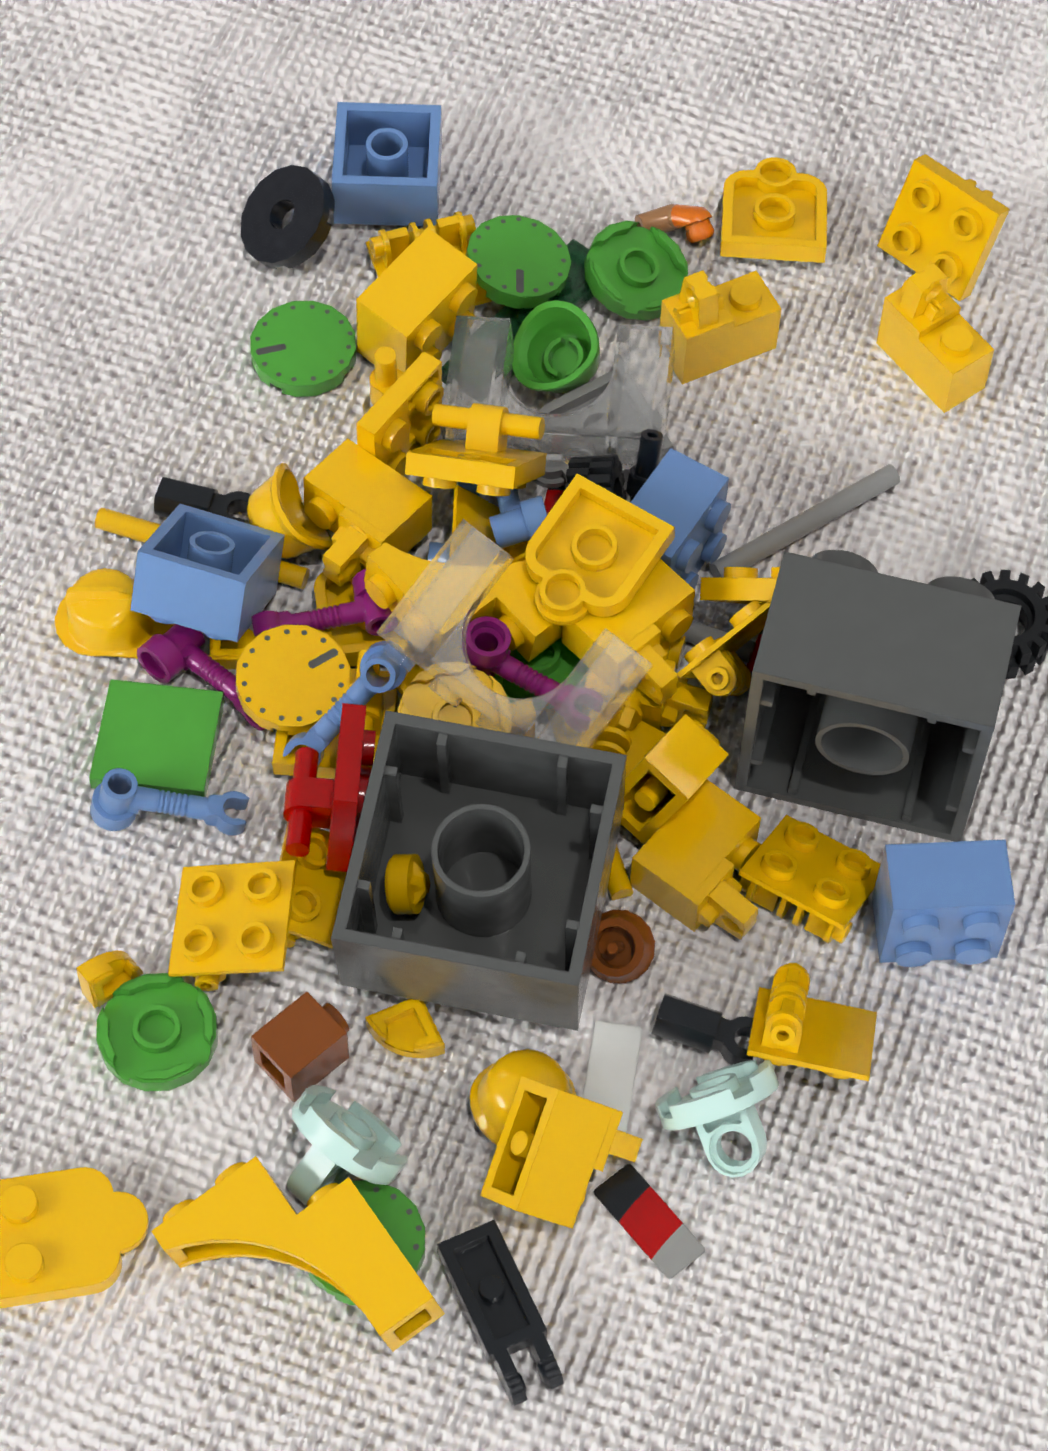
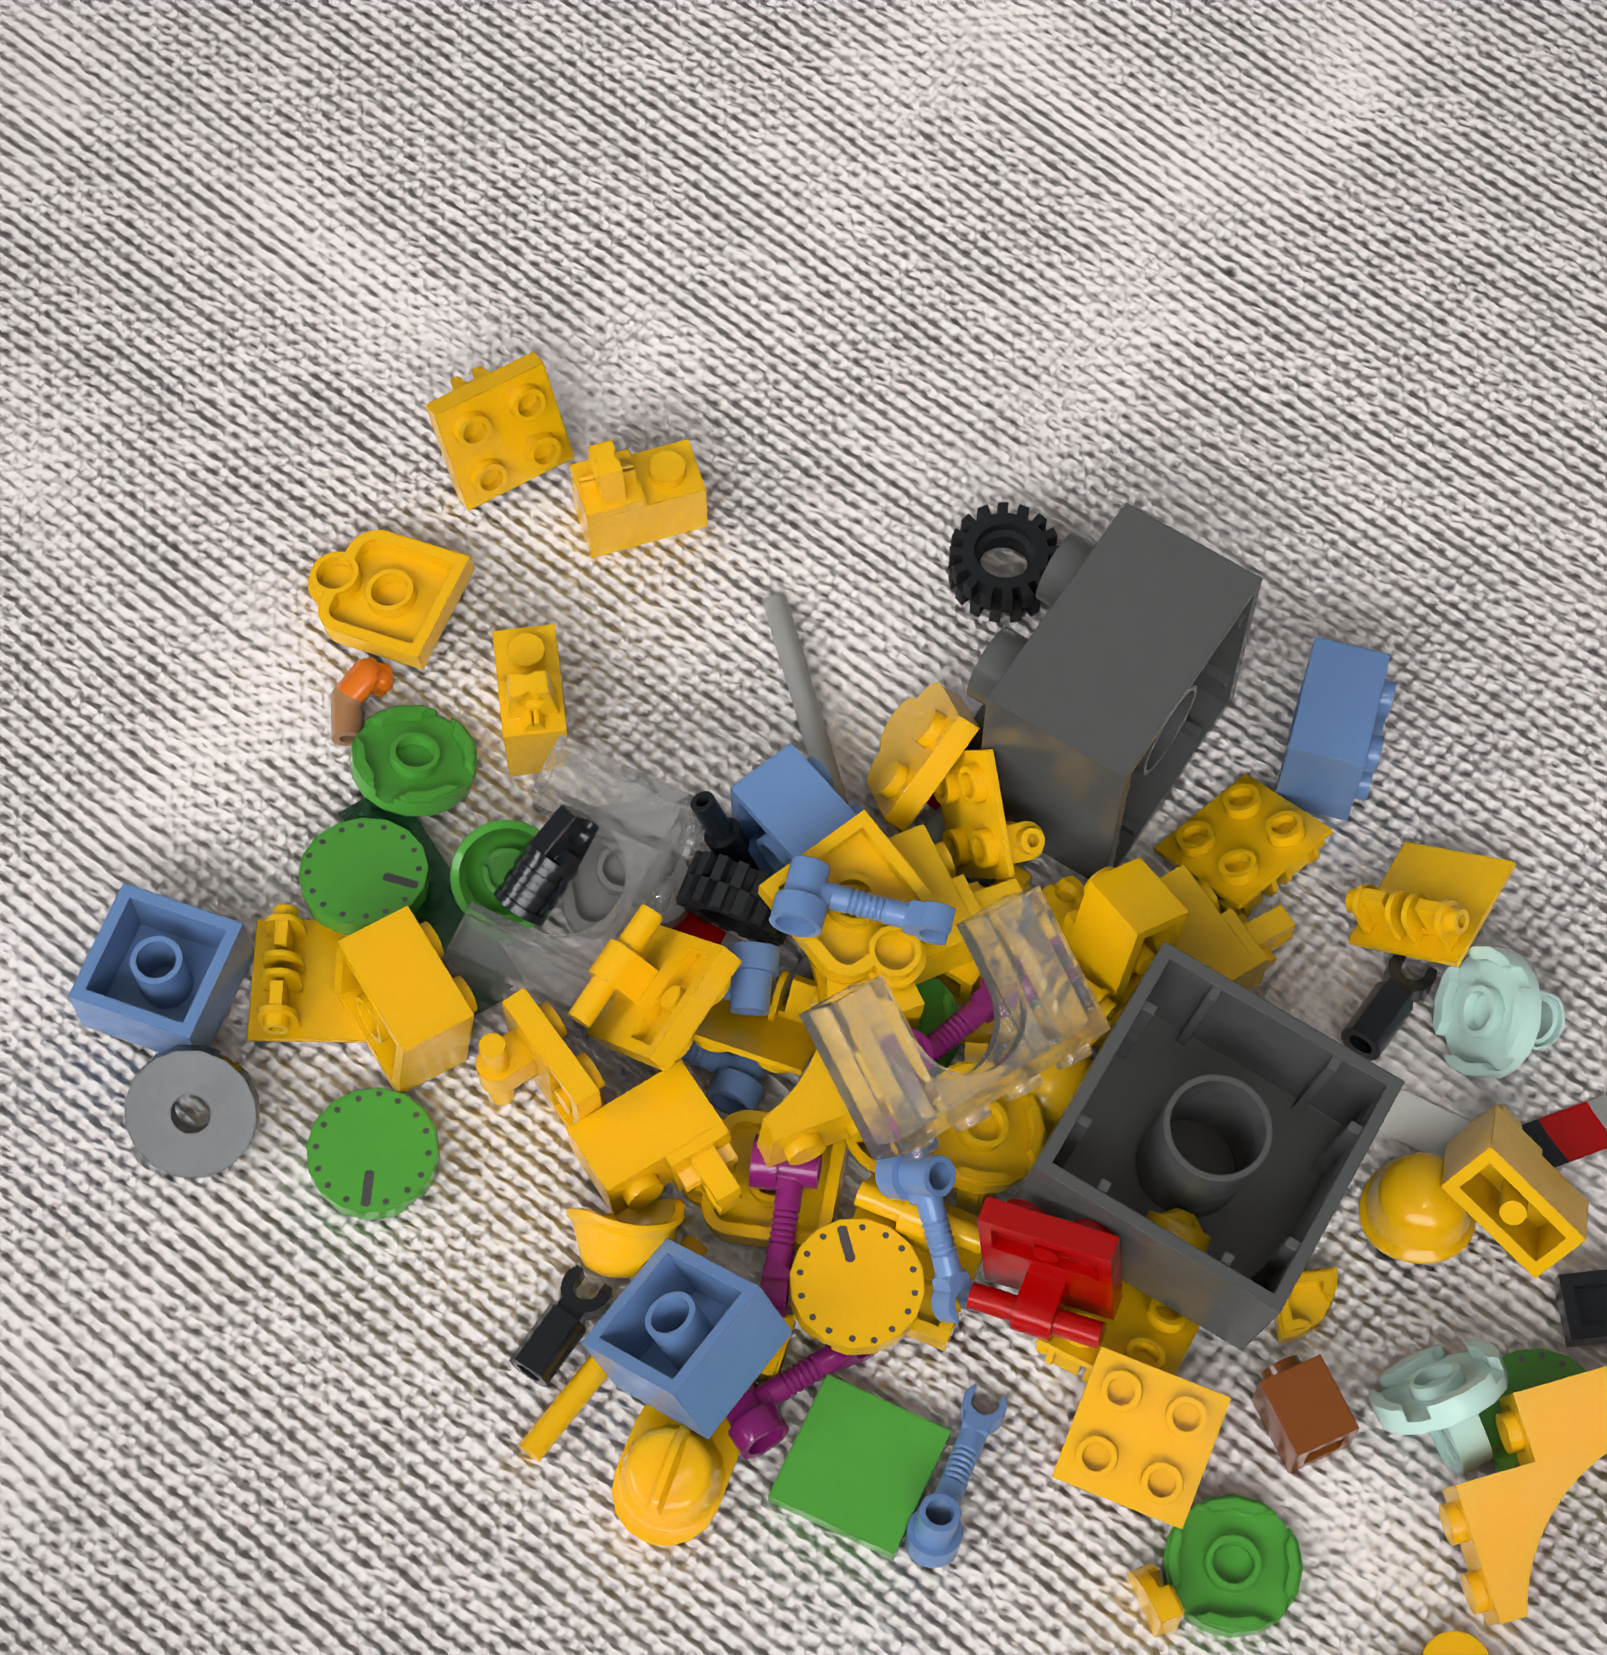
camera: 70 degrees left, 5 degrees up
none -> black hinge [494,805,599,926]
none -> medium blue brick [769,856,956,945]

